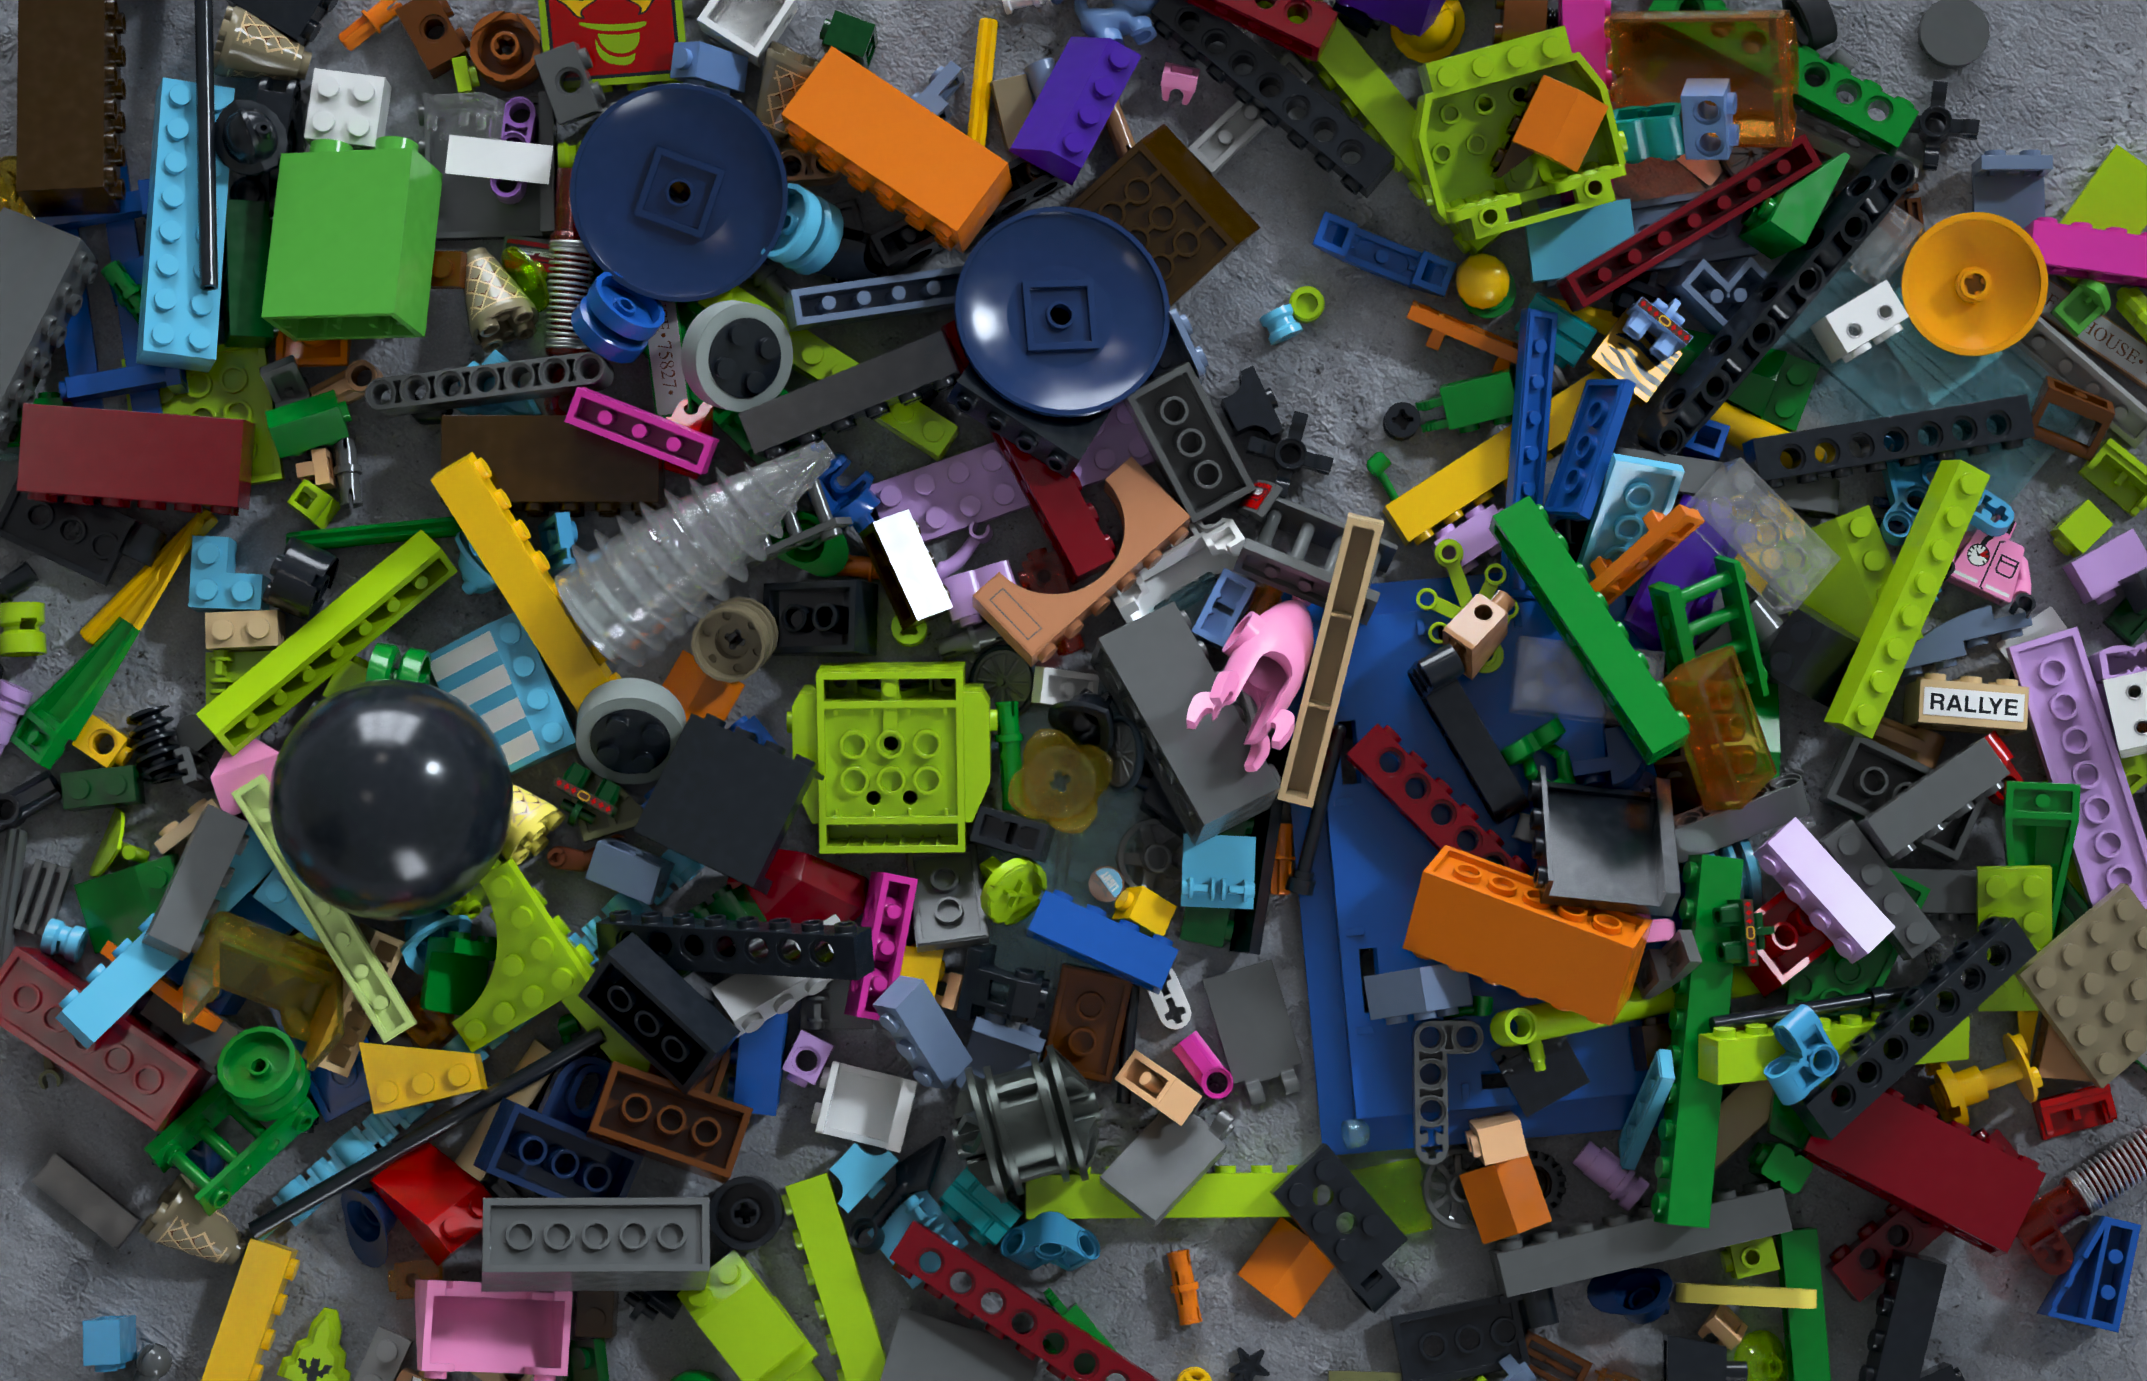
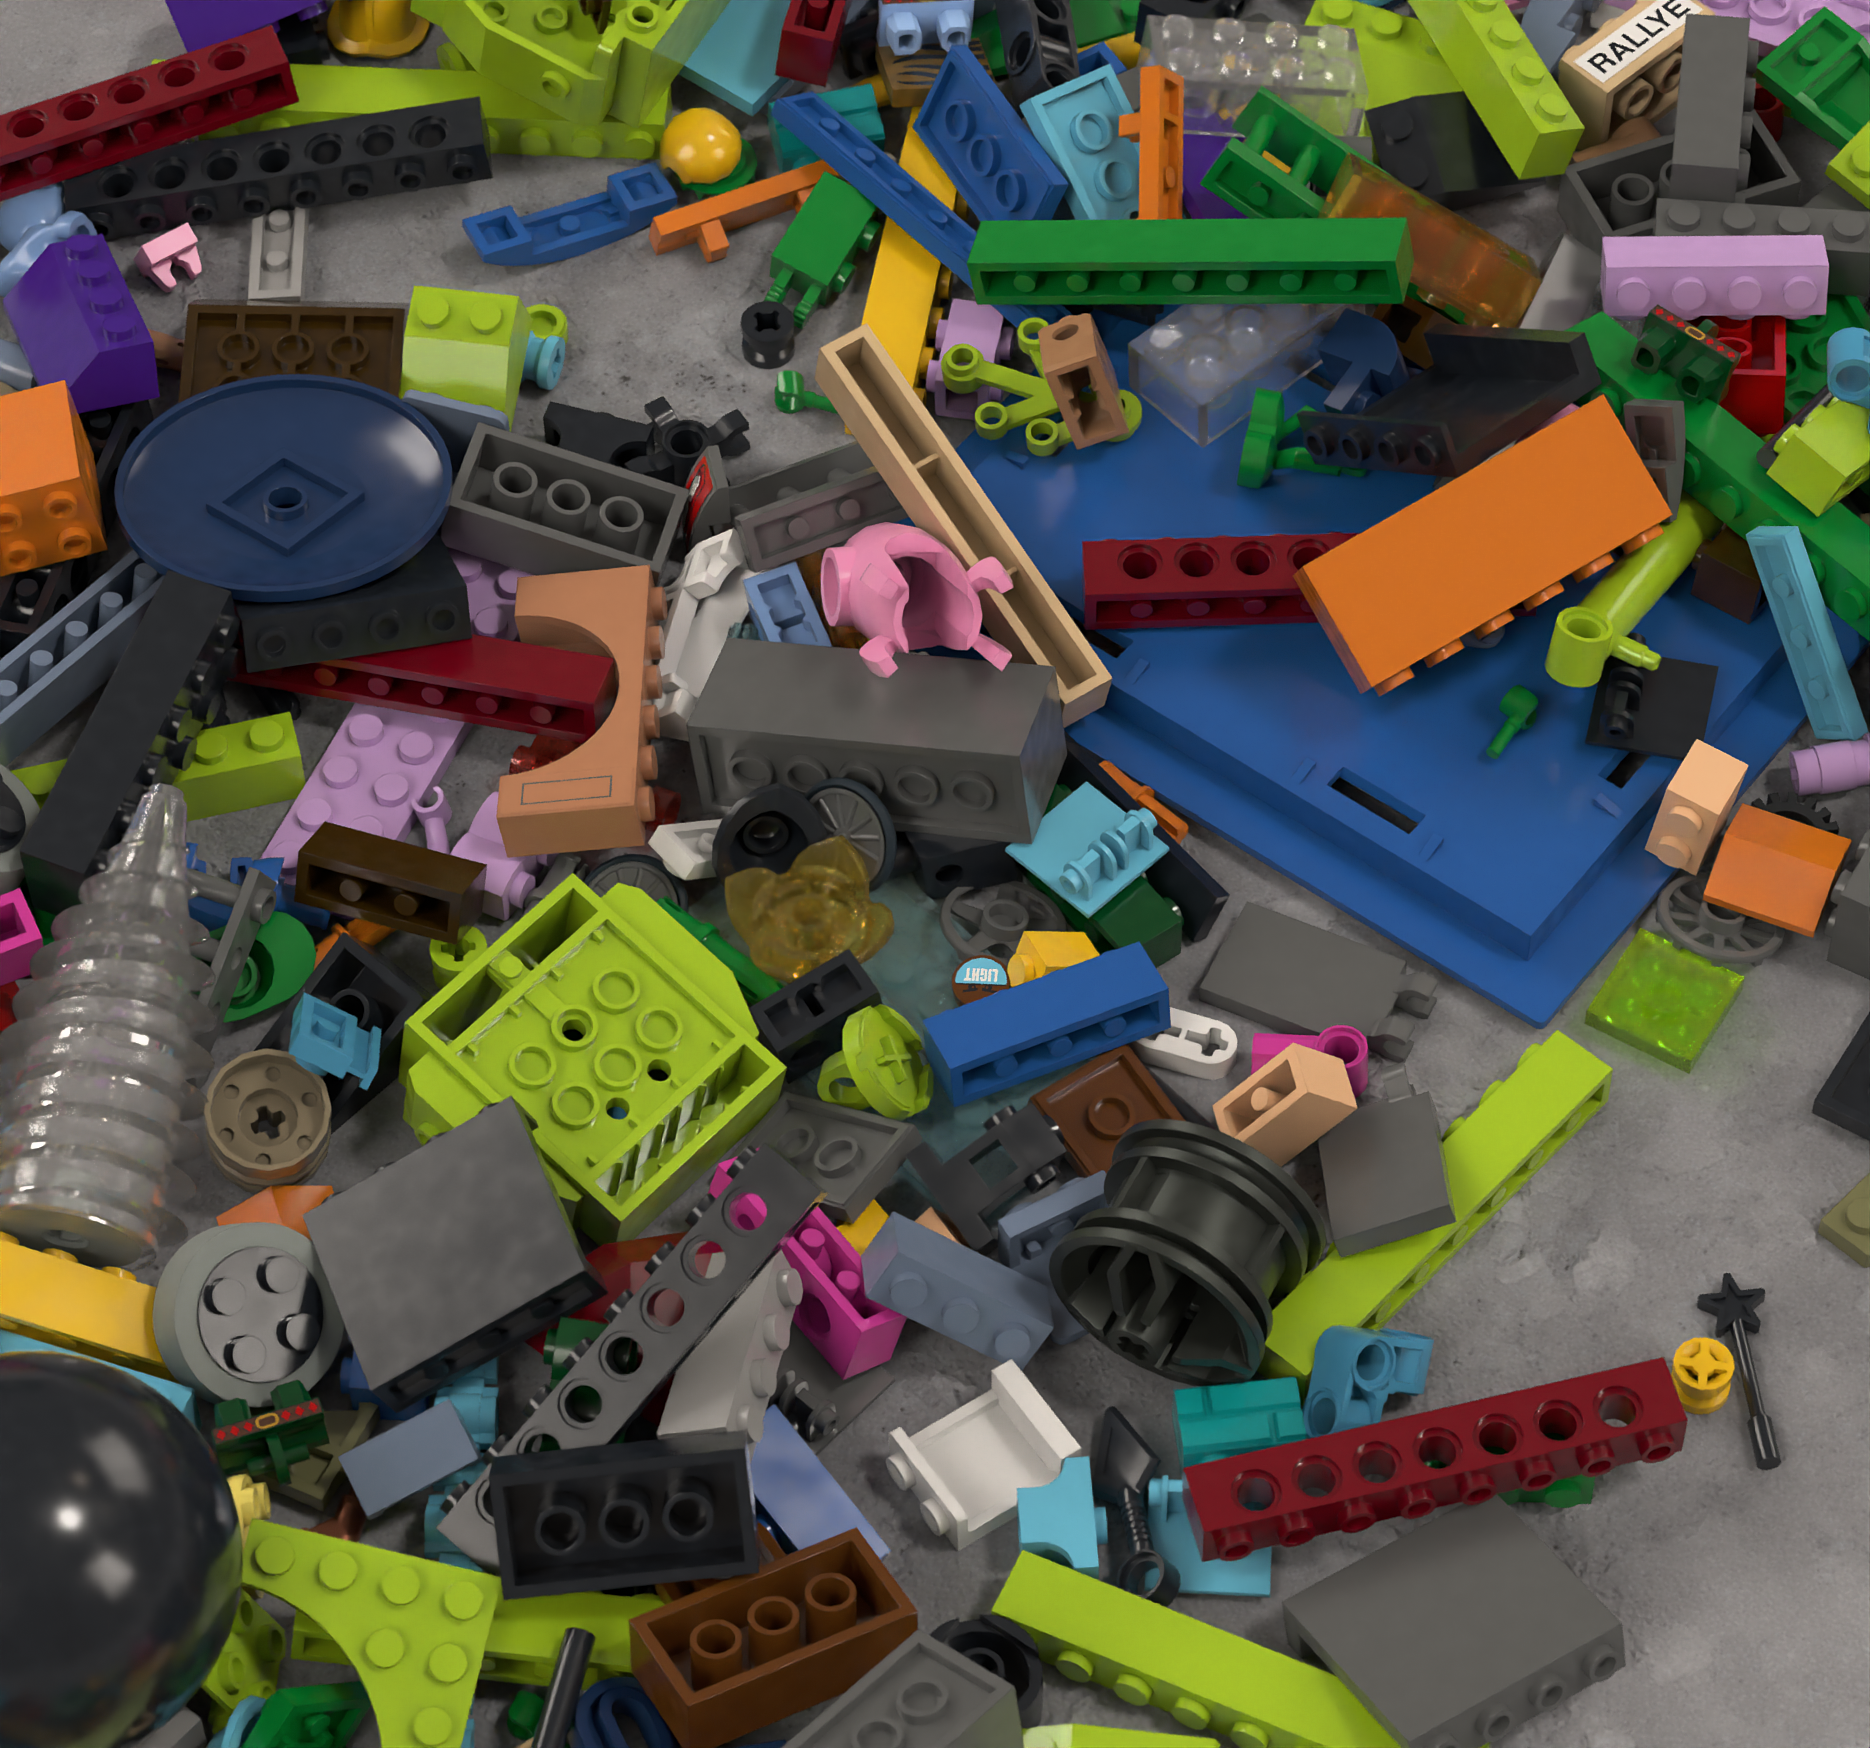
camera: 40 degrees left, 30 degrees down
lavender brick [782,1030,835,1088] -> none
orange pin [1166,1249,1202,1326] -> none
orange slope [1237,1217,1334,1318] -> none
black hinge [1270,1143,1408,1314] -> none
black piece [1285,724,1346,896] -> none
clear light blue hinge [1341,1119,1370,1149] -> none
sand blue brick [1364,964,1473,1025] -> none
black beam [1407,643,1529,825] -> none
dark grey beam [1412,1019,1484,1165] -> none
dark grey axle [1511,812,1535,844] -> none
none -> dark azure plate [288,992,381,1090]
none -> lime slope [401,285,532,432]

